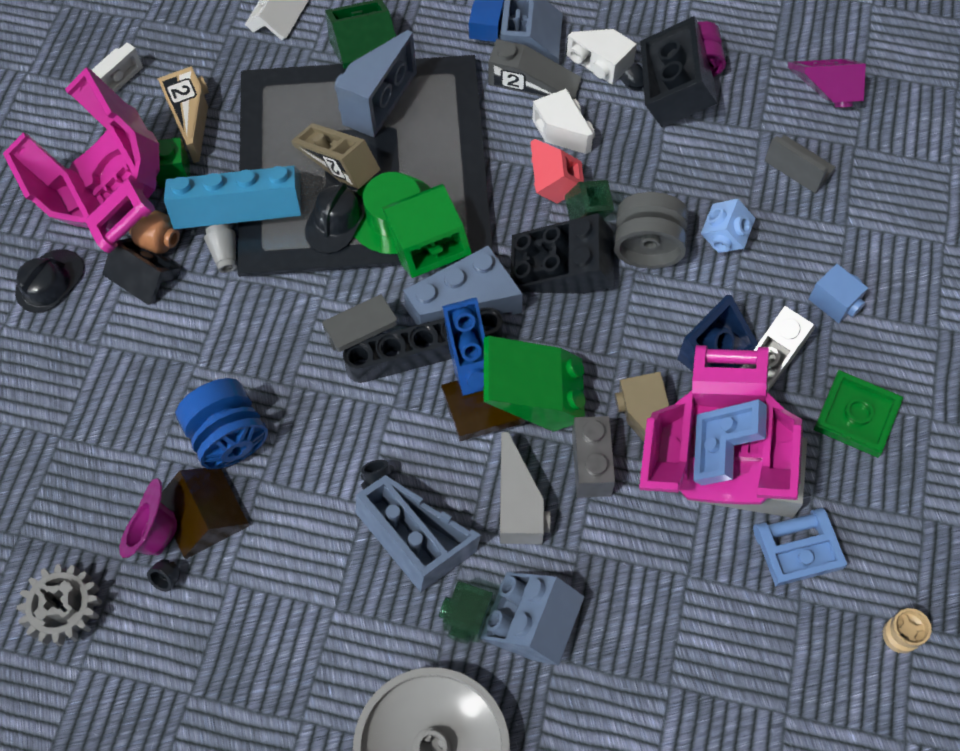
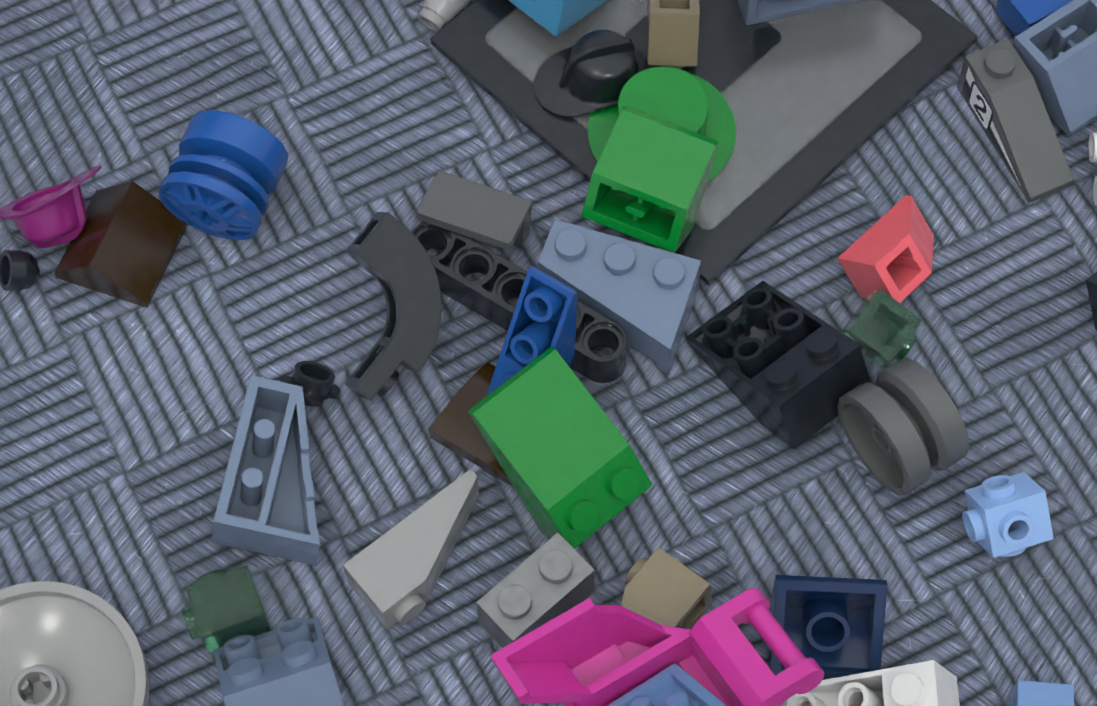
camera: 50 degrees right, 0 degrees up
white slope [532,89,595,154] -> none
none -> black arch [345,212,442,401]

